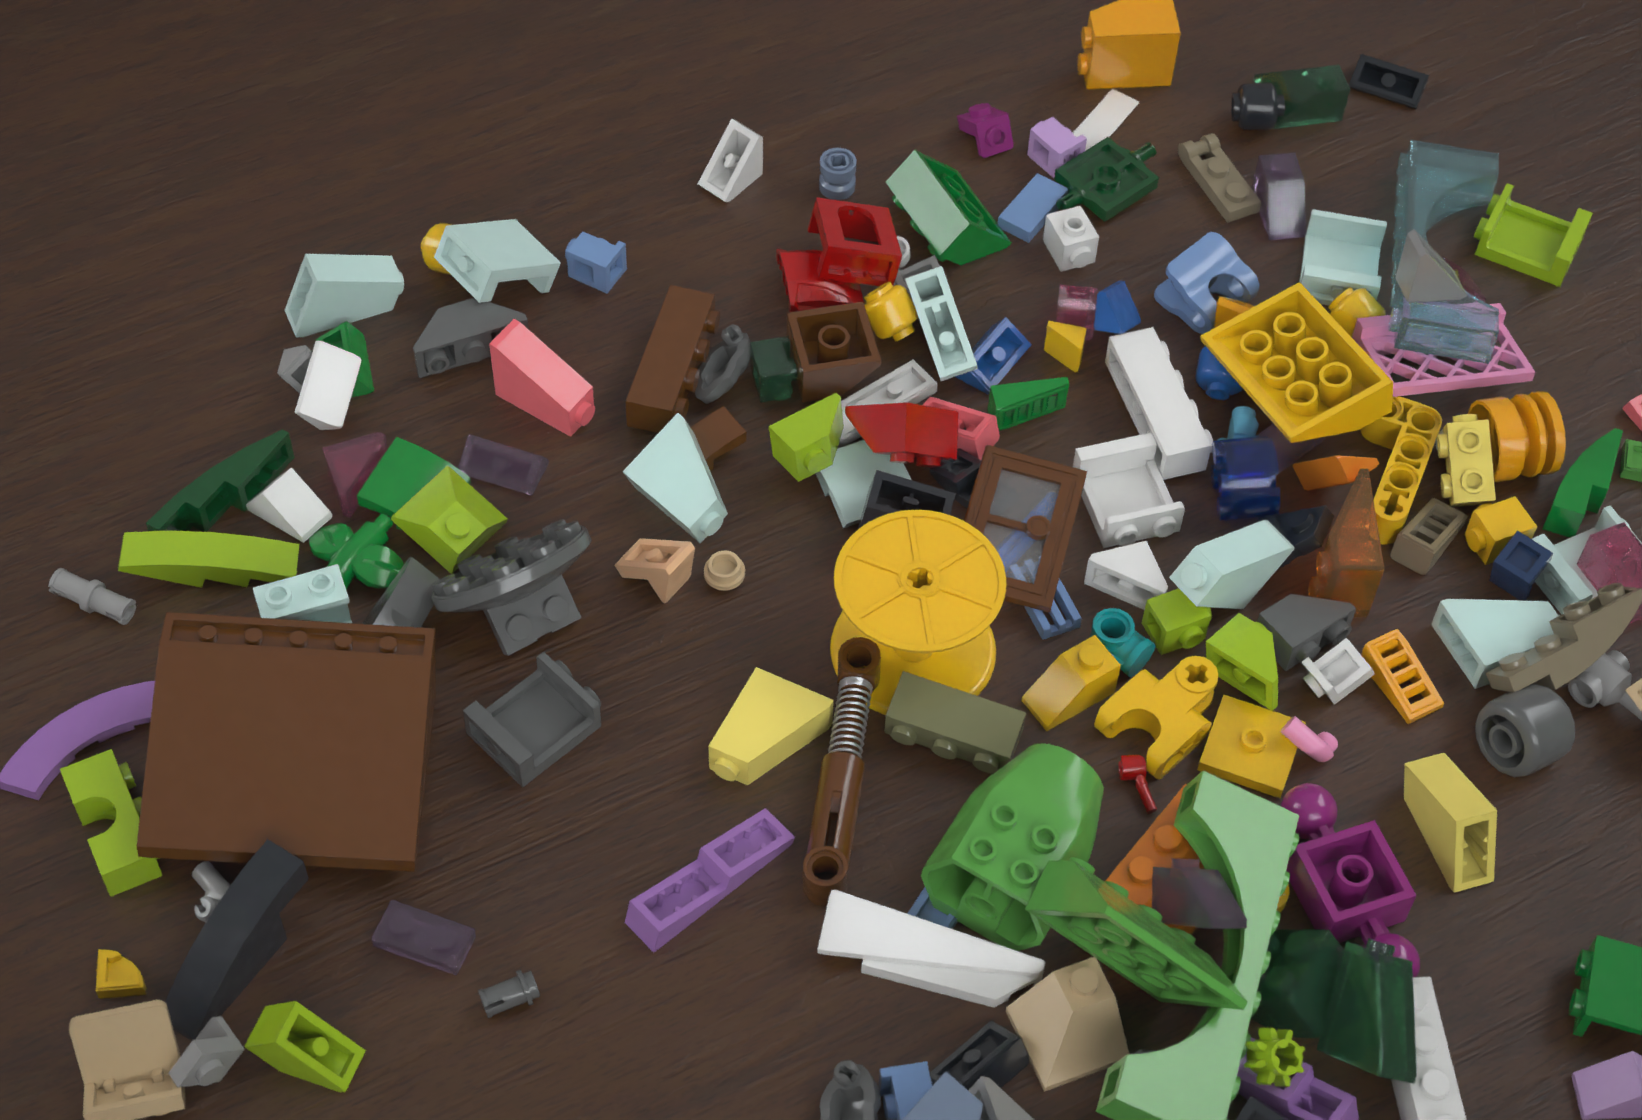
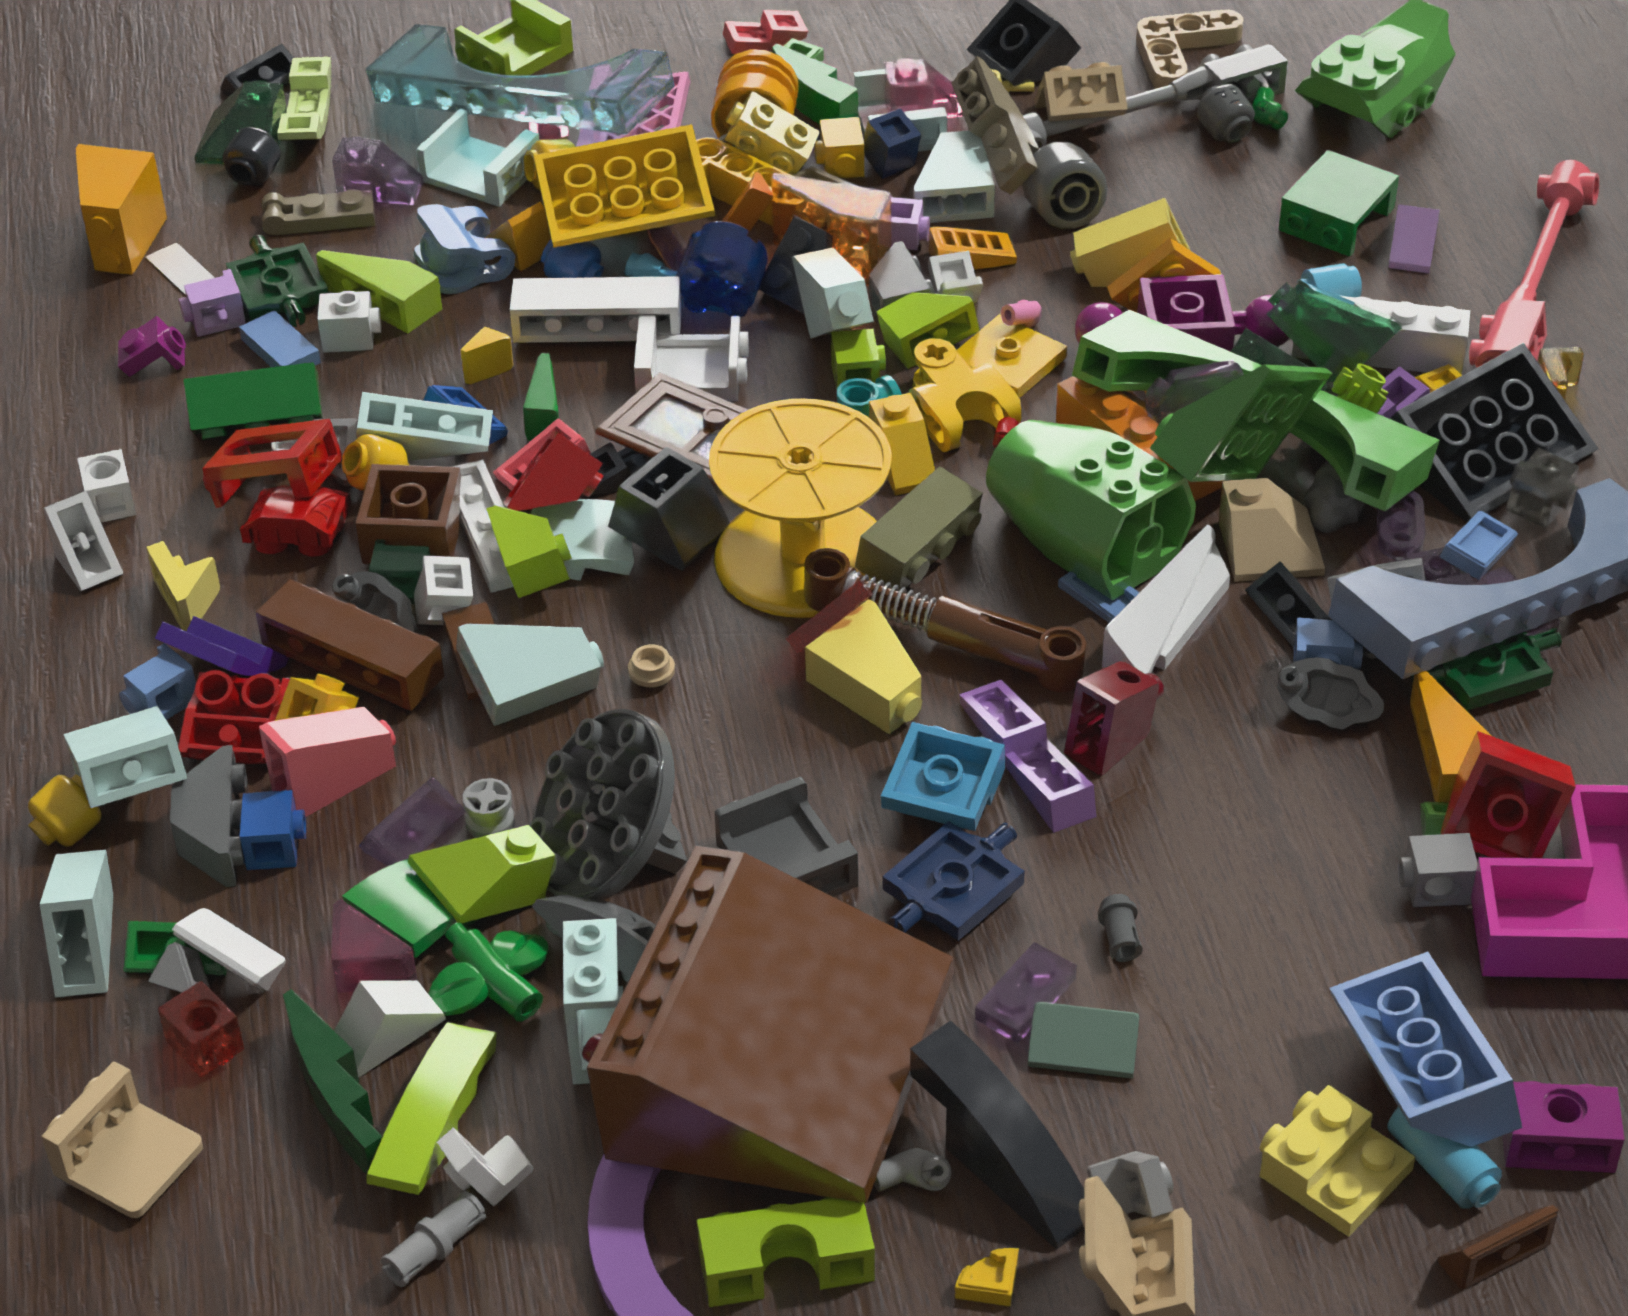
camera: 70 degrees left, 10 degrees down
lime slope [244,1001,366,1093] -> none
light nougat slope [614,538,695,603] -> none
sand blue wheel [819,148,857,200] -> none
clear pink slope [1056,284,1098,340] -> none
white slope [1084,541,1168,610] -> none
blue slope [1094,281,1141,334] -> none
light grey slope [1396,229,1467,303] -> none
none -> tan bracket [41,1061,203,1218]
none -> white brick [78,449,136,523]
none -> light yellow slope [146,541,220,631]
none -> dark purple slope [155,616,289,676]
none -> clear red brick [158,981,245,1077]
none -> red slope [178,670,290,764]
none -> blue brick [240,790,307,870]
none -> yellow brick [275,674,359,721]
none -> yellowish green slope [277,57,331,140]
none -> lime slope [316,250,442,333]
none -> white brick [414,556,473,625]
none -> white bracket [437,1127,533,1206]
none -> light grey wheel [463,778,514,838]
none -> clear red tile [786,580,874,653]
none -> lavender brick [869,196,930,253]
none -> dark azure plate [881,722,1005,831]
none -> dark blue plate [882,821,1025,941]
none -> sand green slope [1028,1002,1140,1079]
none -> dark red torso [1064,661,1164,776]
none -> light orange plate [1107,238,1221,313]
none -> medium azure brick [1296,263,1362,299]

